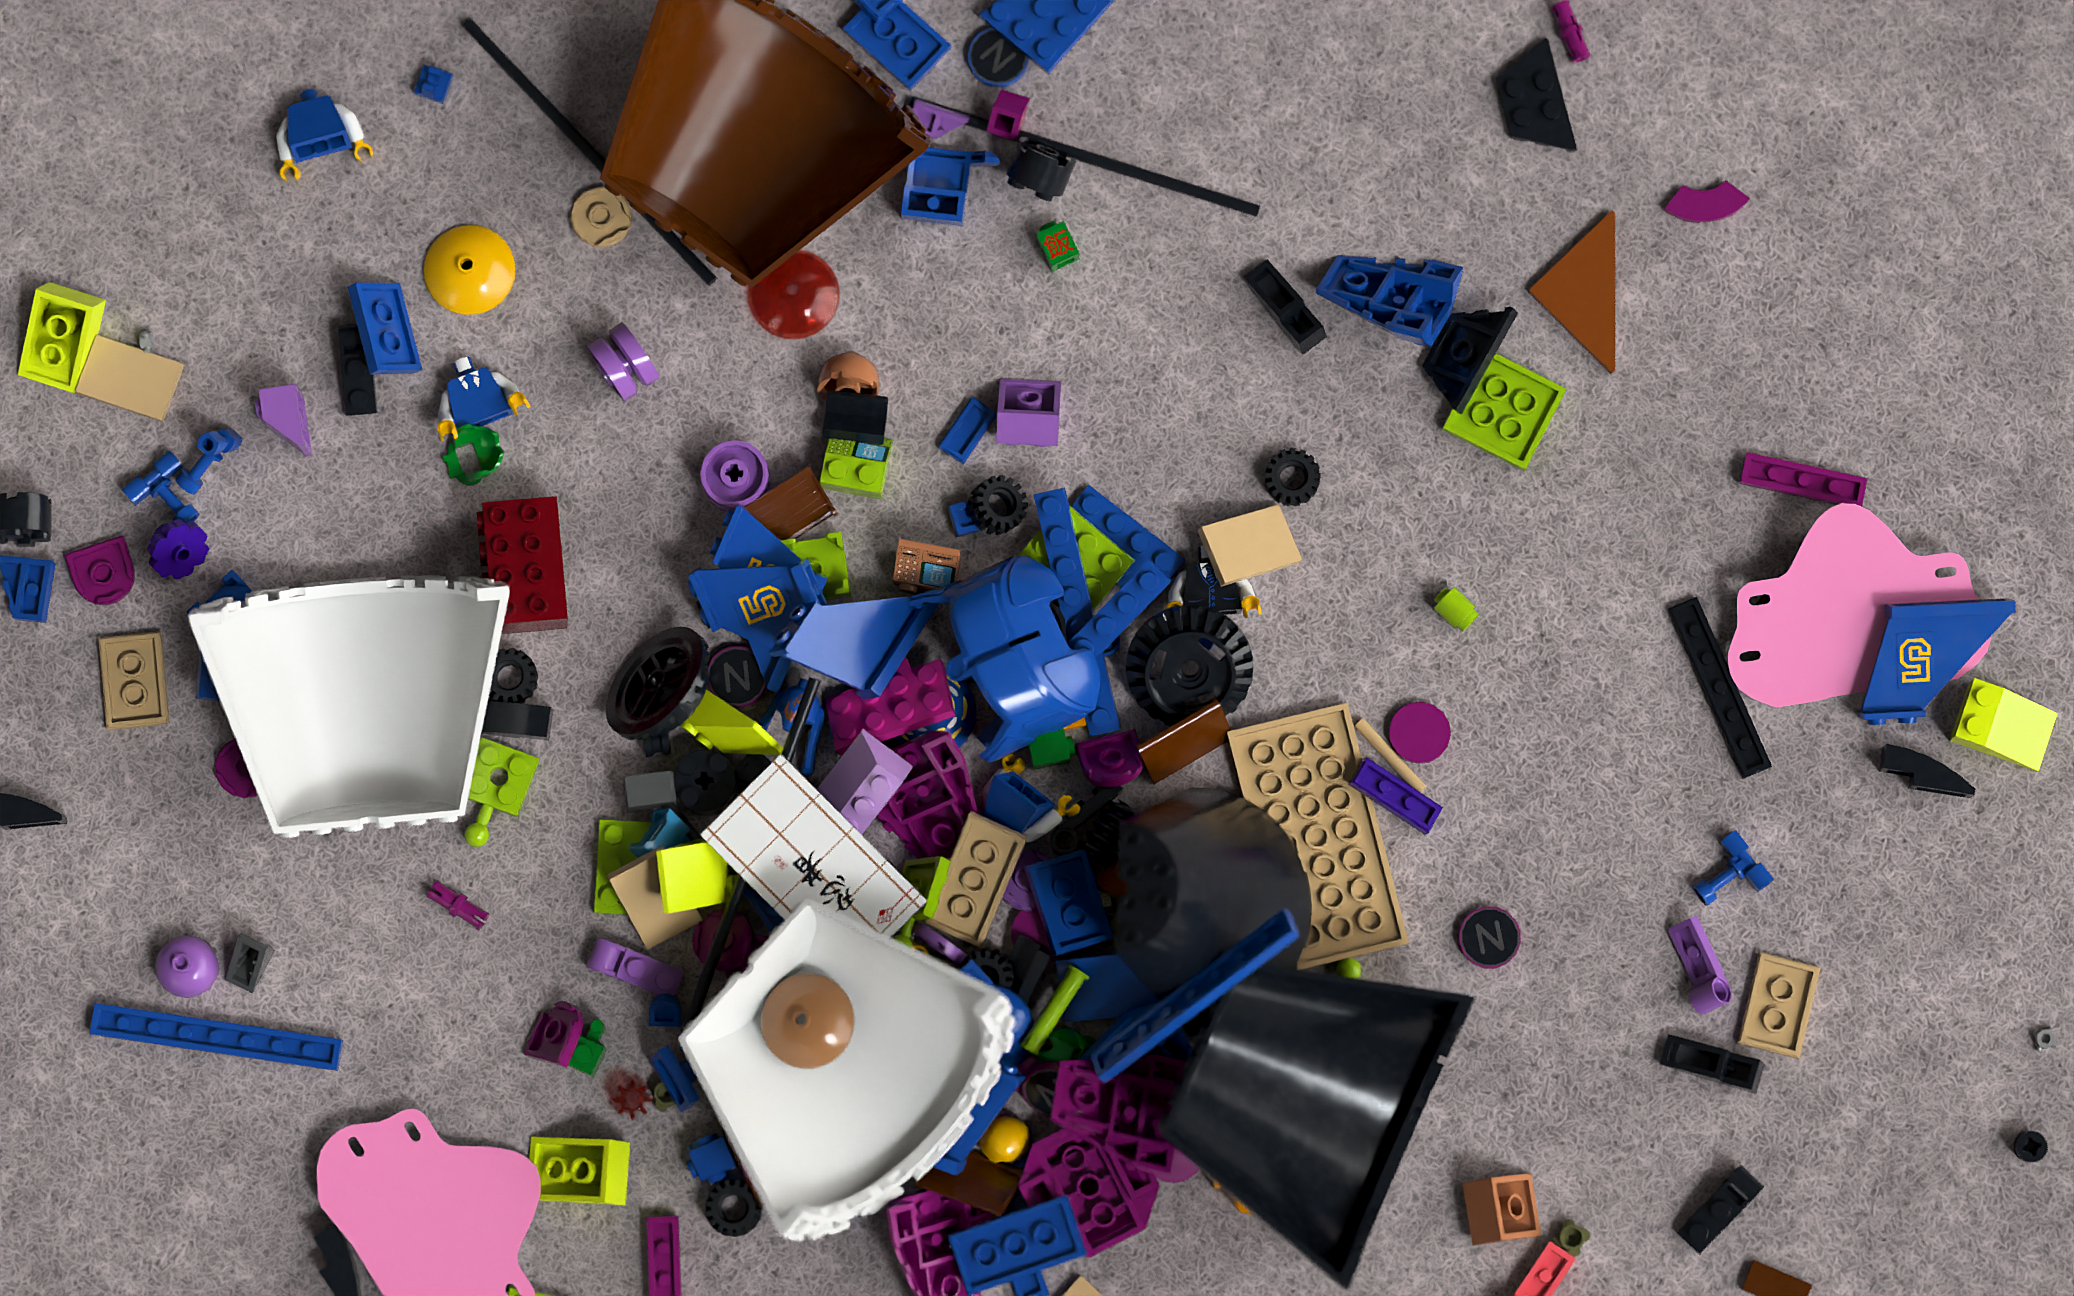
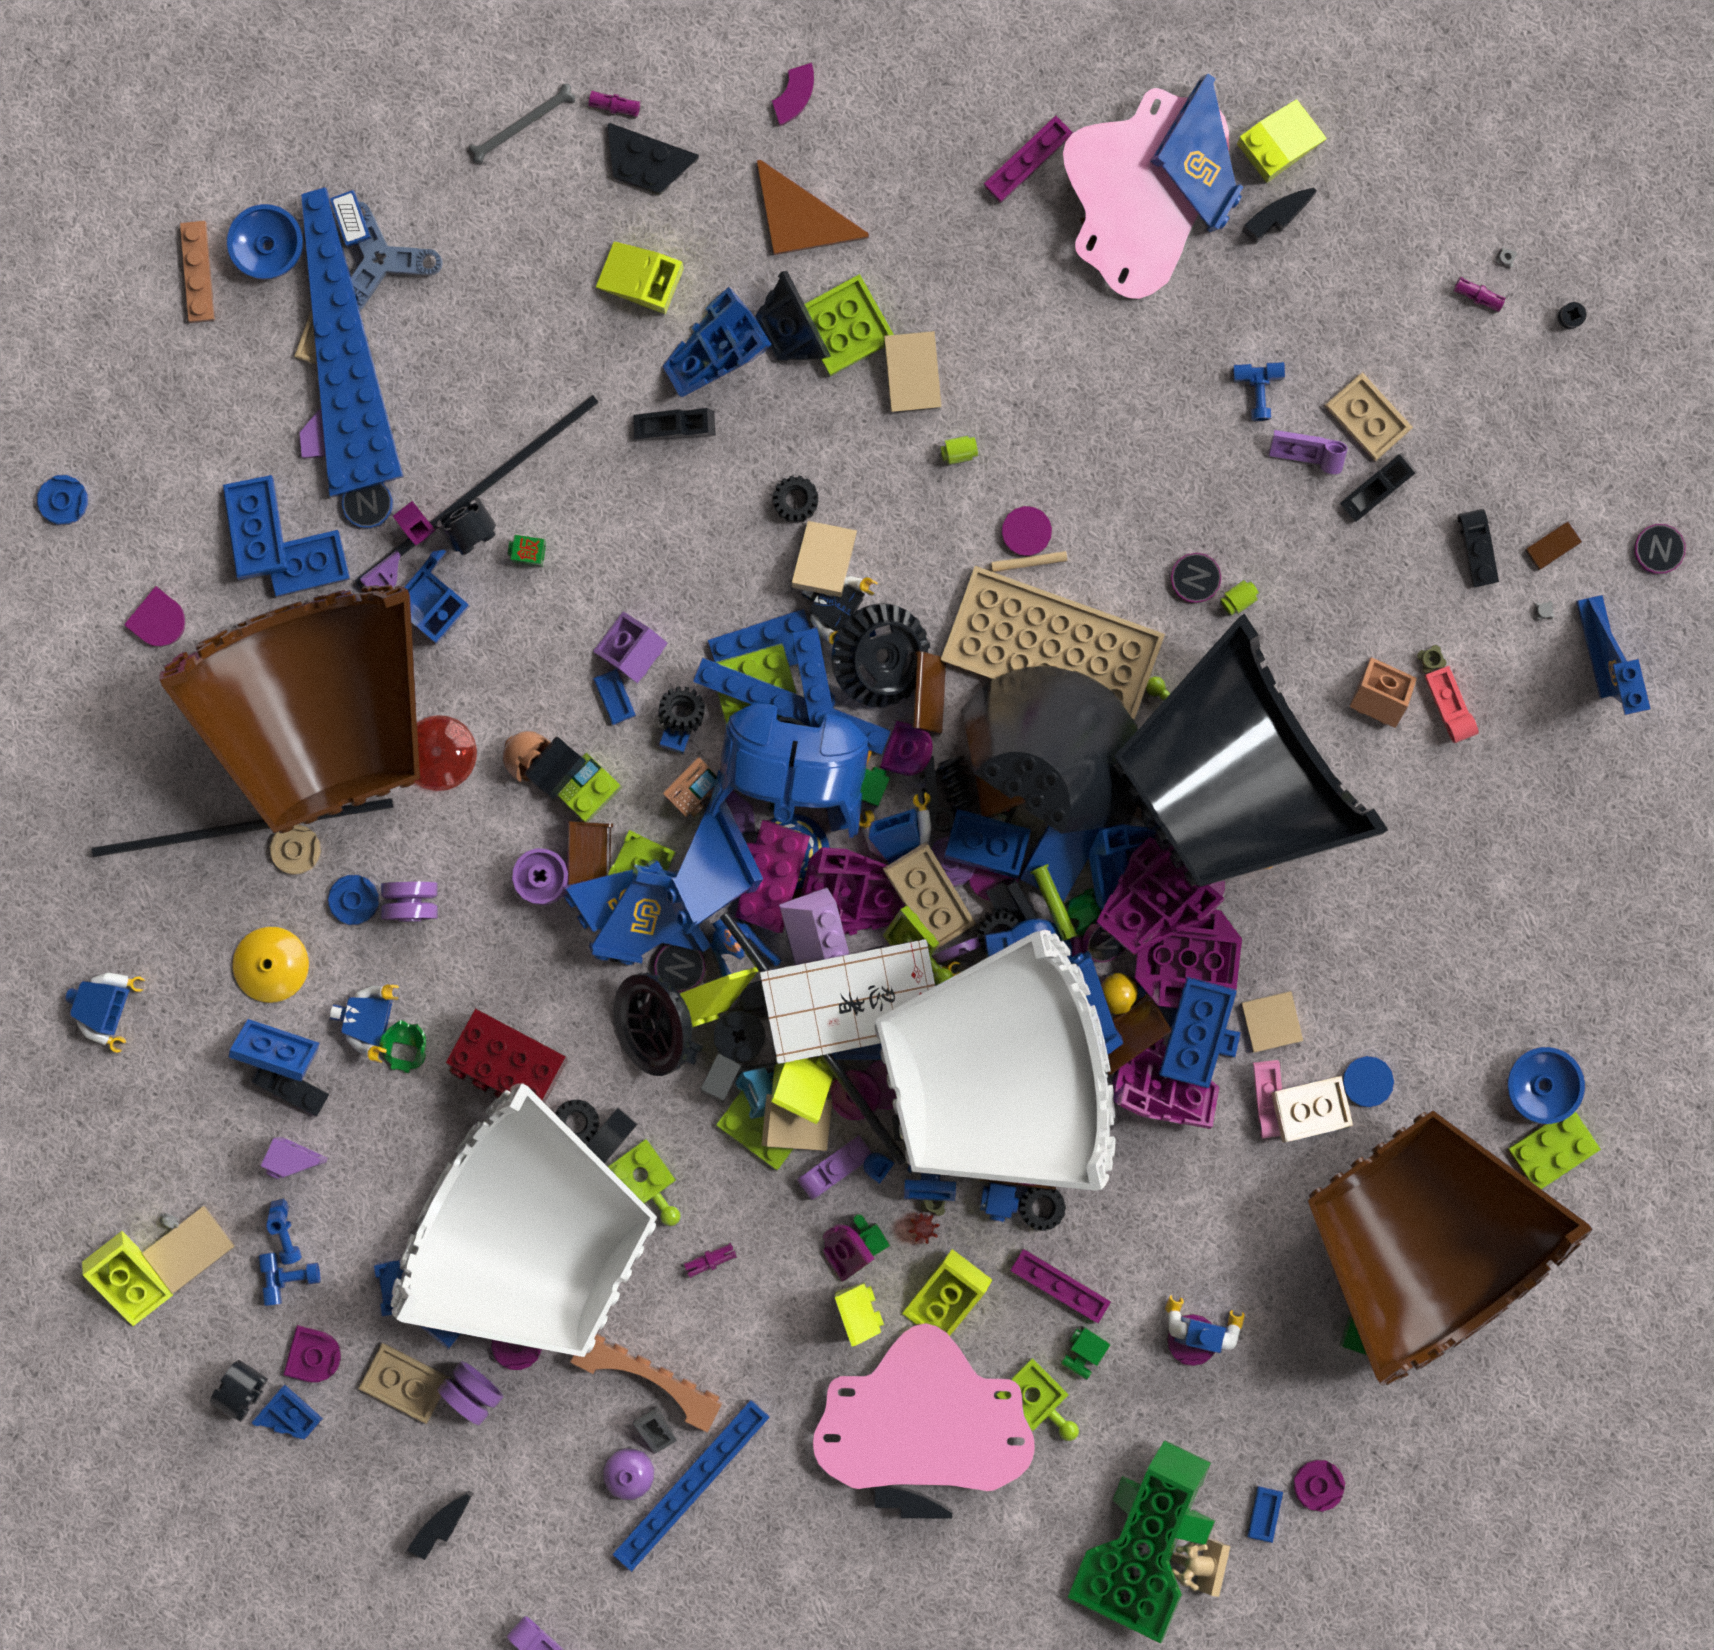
camera: 55 degrees left, 5 degrees up
dark purple plant [147,519,209,580] -> none
blue tile [414,64,454,104] -> none
medium nougat dish [761,973,855,1069] -> none
blue plate [1090,908,1300,1083] -> none
dark purple tile [1348,757,1443,835] -> none
black tile [1668,597,1772,779] -> none
none -> blue tile [328,875,379,925]
none -> medium lavender wheel [437,1361,504,1425]
none -> nougat arch [570,1333,722,1433]
none -> neon yellow slope [596,241,684,315]
none -> medium lavender tile [726,791,756,833]
none -> neon yellow slope [835,1282,884,1347]
none -> tan tile [884,331,942,412]
none -> lime brick [1220,580,1259,616]
none -> magenta pin [1453,276,1506,313]

